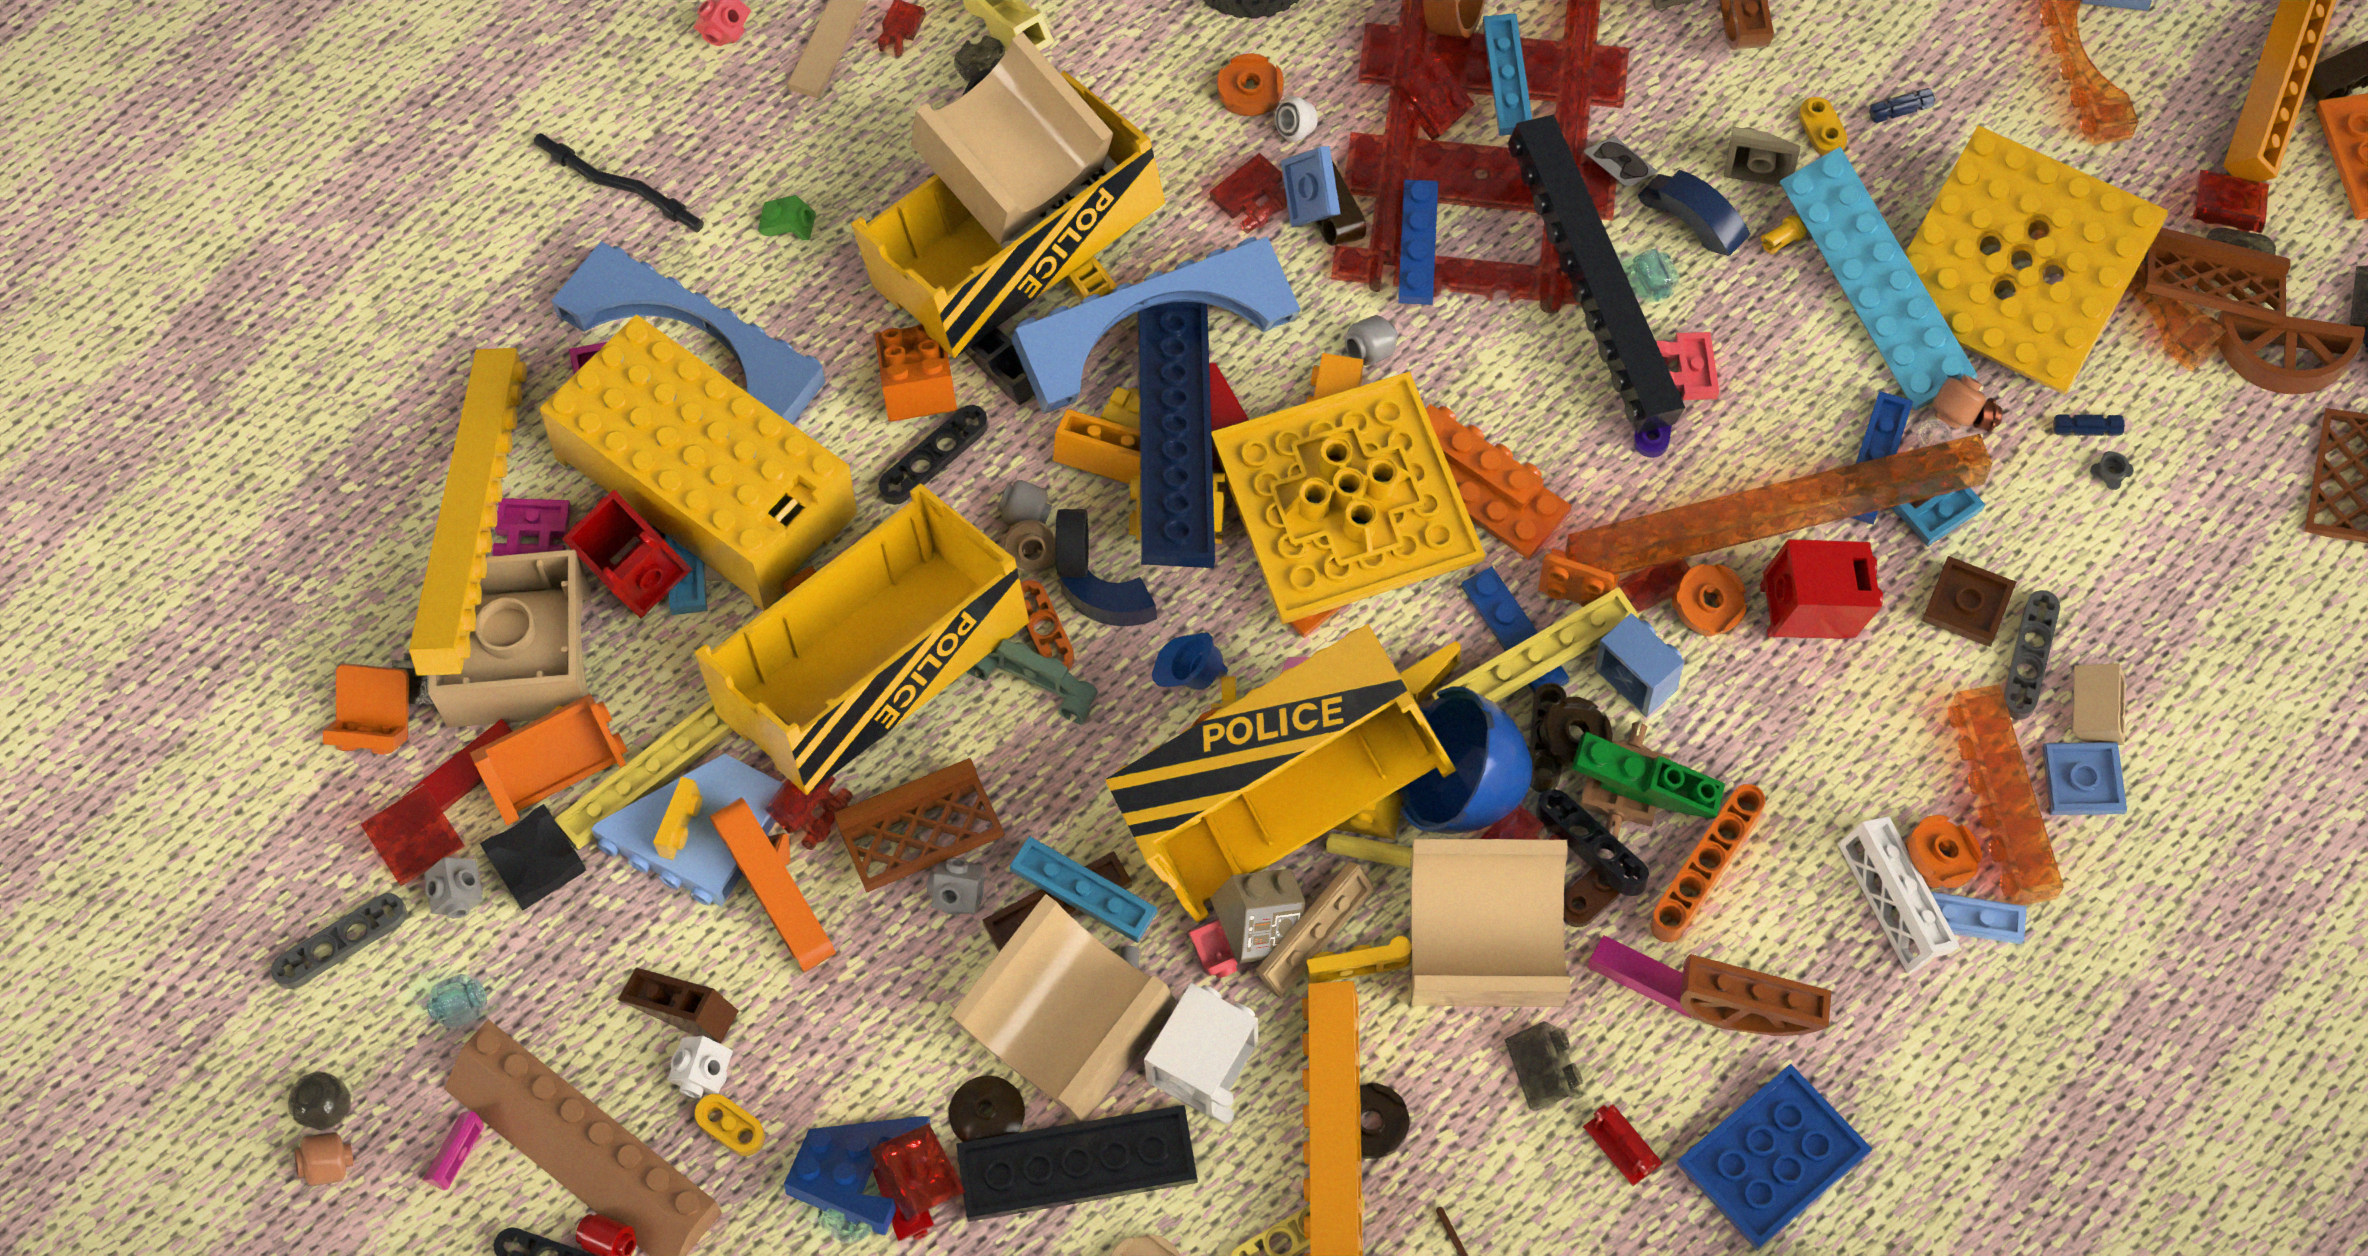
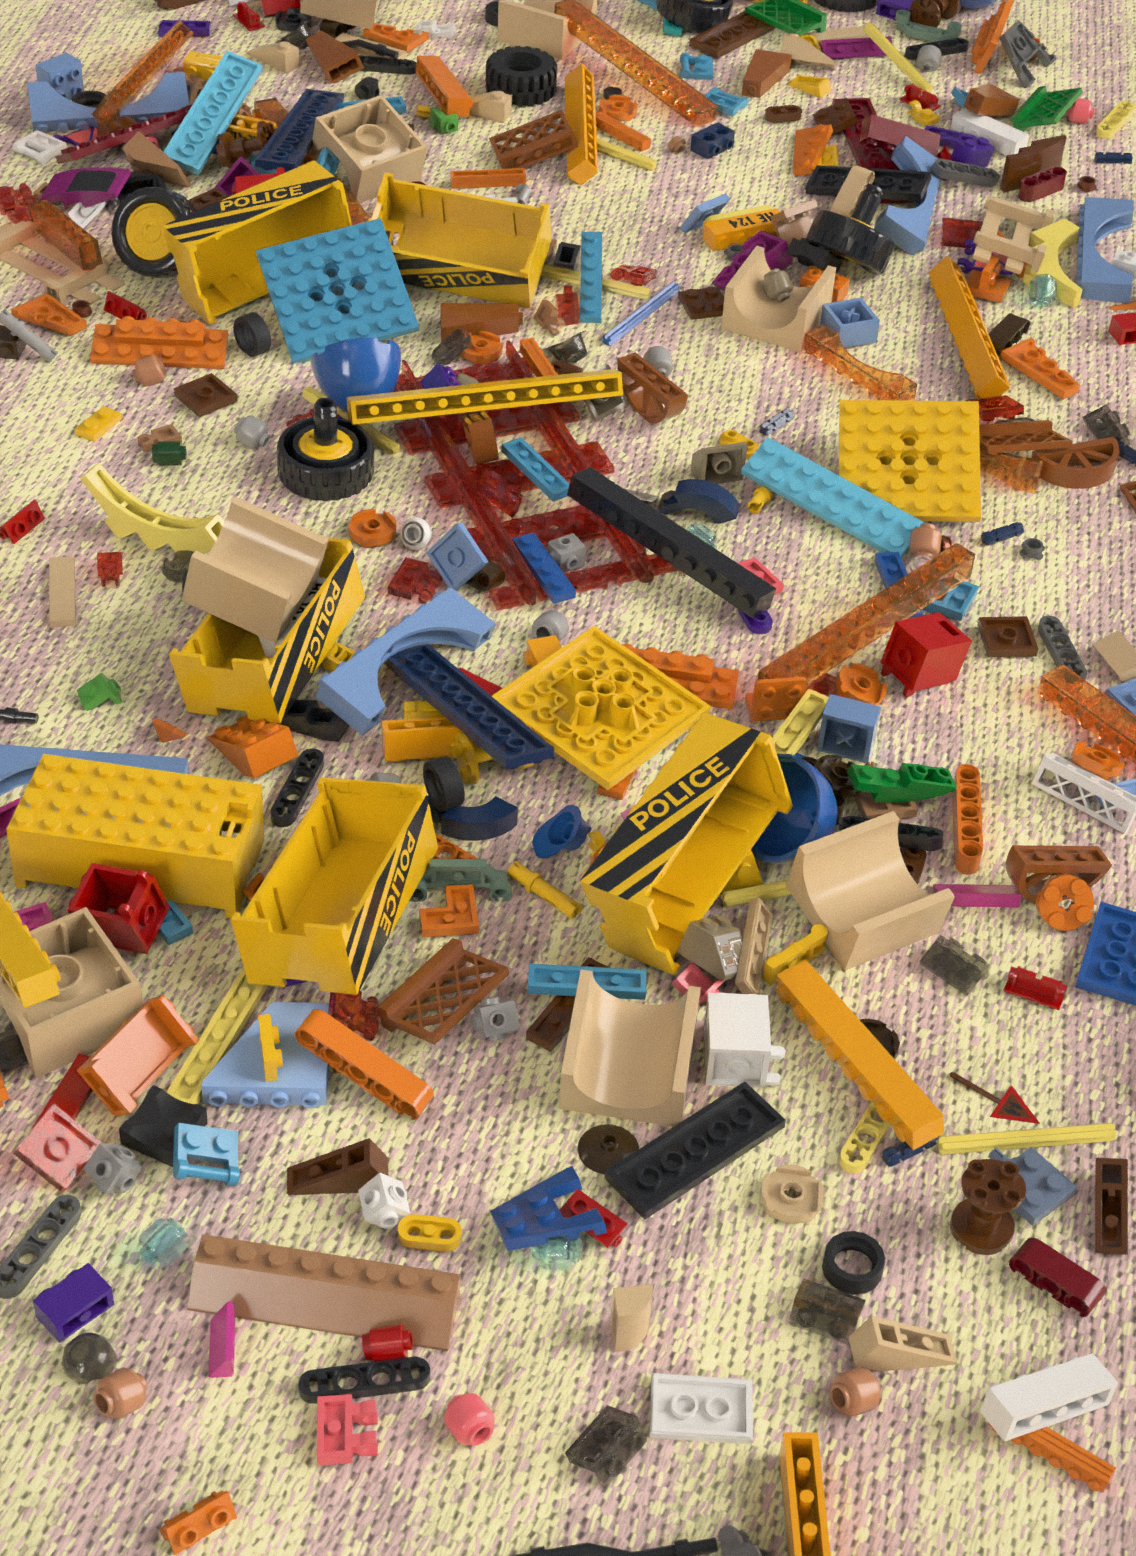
camera: 35 degrees left, 20 degrees down
clear red plate [870,1123,965,1221] -> none
none -> dark purple brick [33,1263,115,1343]
none -> orange slope [152,718,187,743]
none -> plate [173,1123,240,1186]
none -> orange plate [419,884,479,938]
none -> yellow pin [507,861,583,920]
none -> light grey brick [548,533,586,573]
none -> orange plate [1036,874,1094,931]

